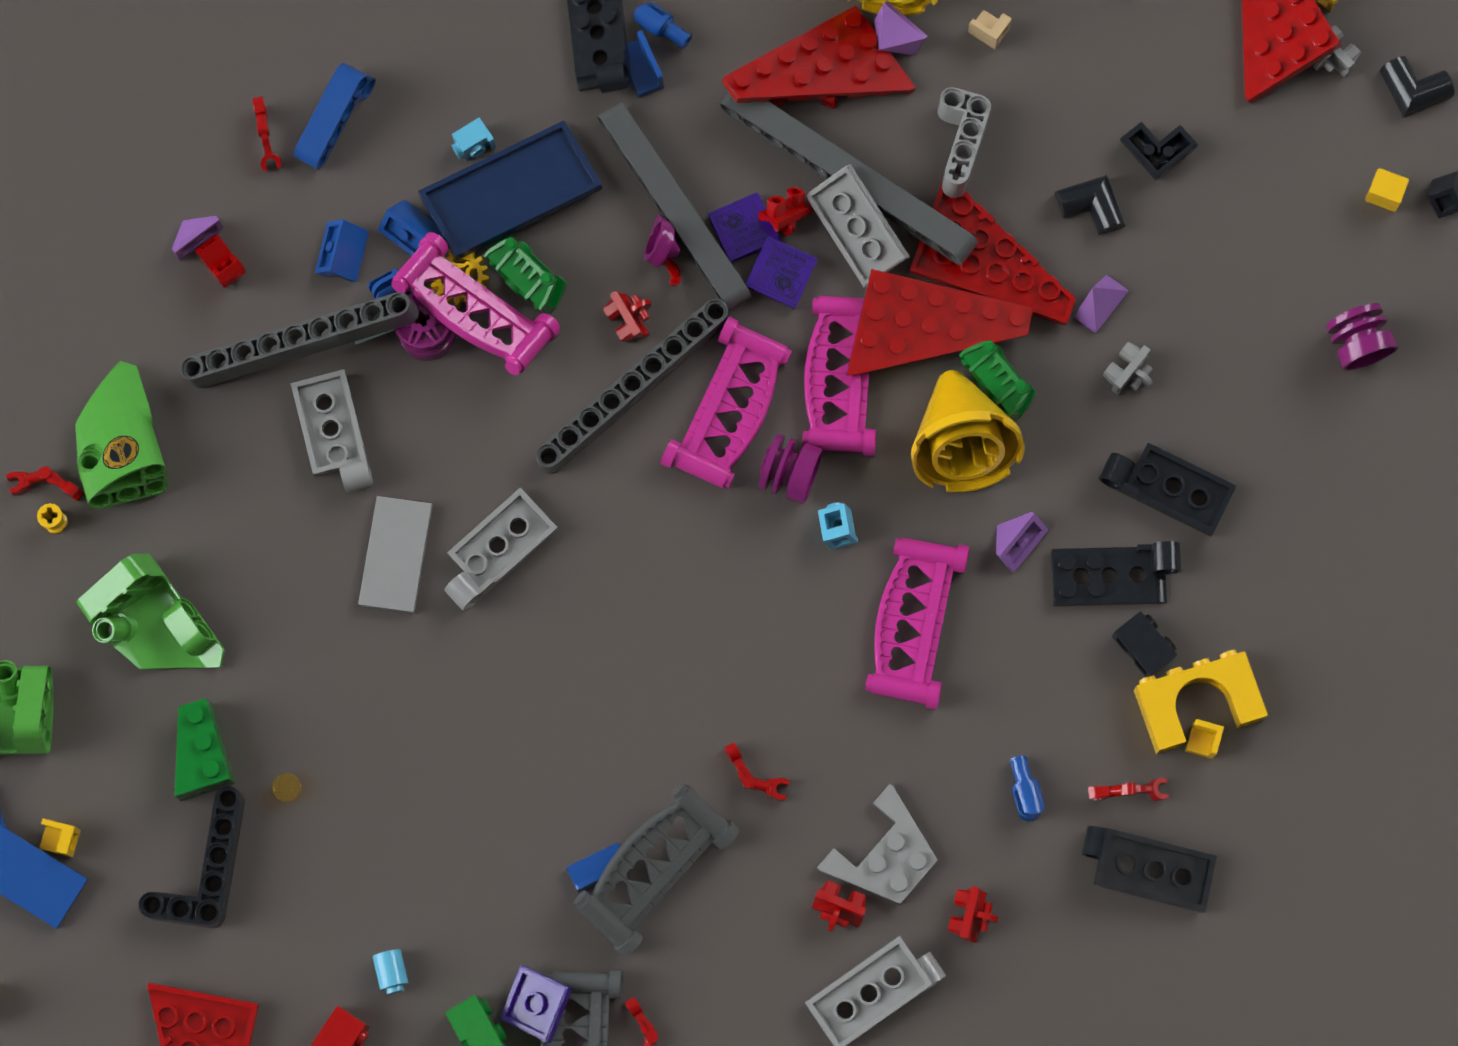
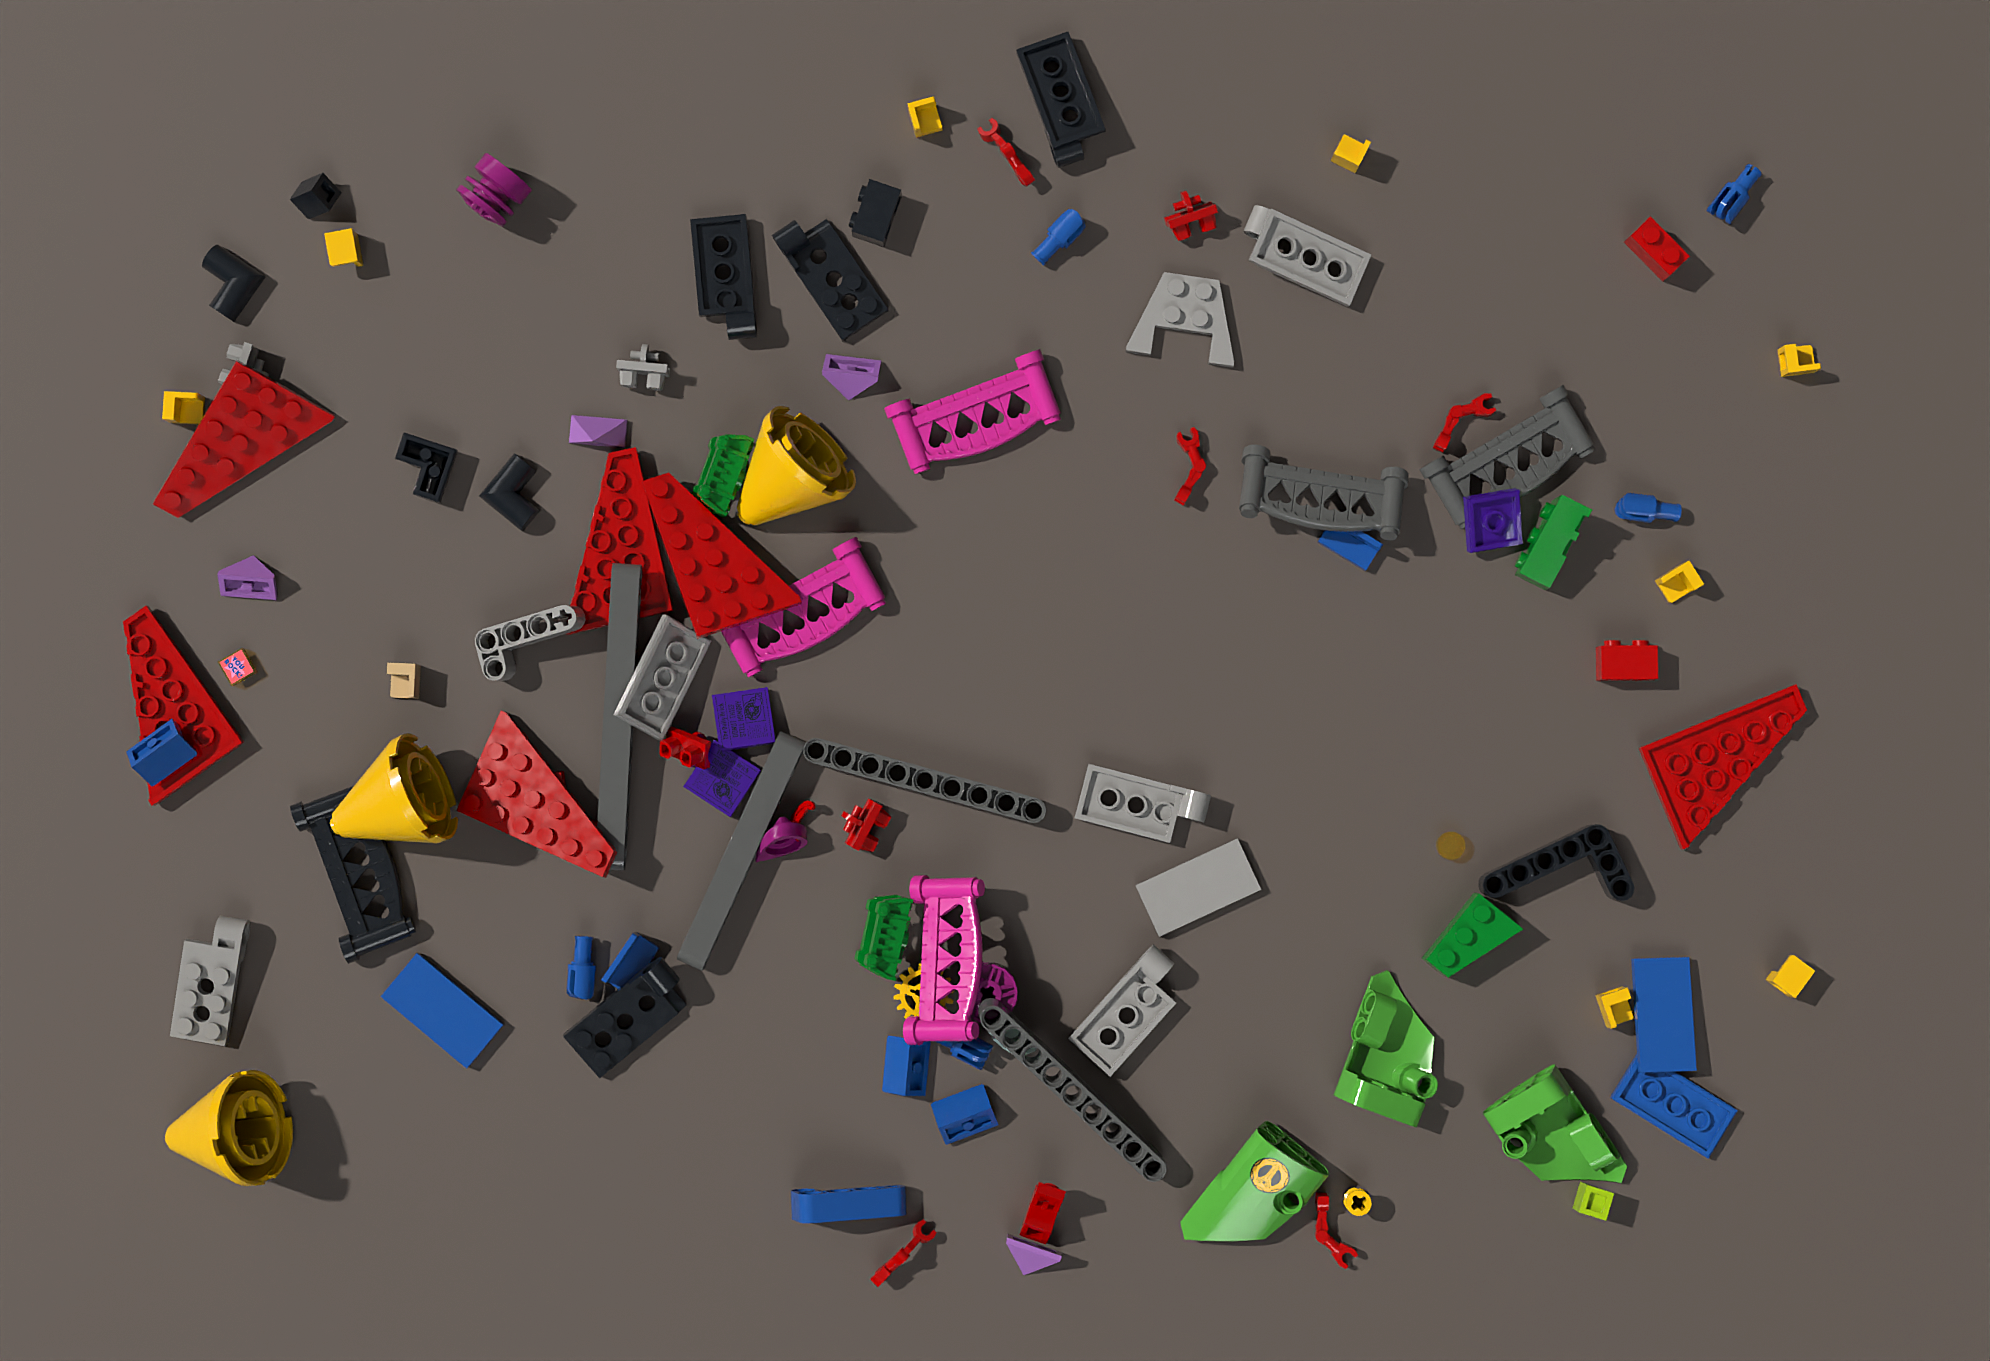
camera: 125 degrees left, 10 degrees up
medium azure brick [372,949,409,995] -> none
dark blue tile [418,120,602,261] -> none
medium azure brick [451,117,496,160] -> none
dark pink piece [660,316,792,489] -> none
magenta wheel [758,433,823,505] -> none
red hips [812,881,867,932] -> none
medium azure brick [818,502,858,550] -> none
medium lavender slope [874,1,927,55] -> none
yellow arch [1134,650,1268,754] -> none

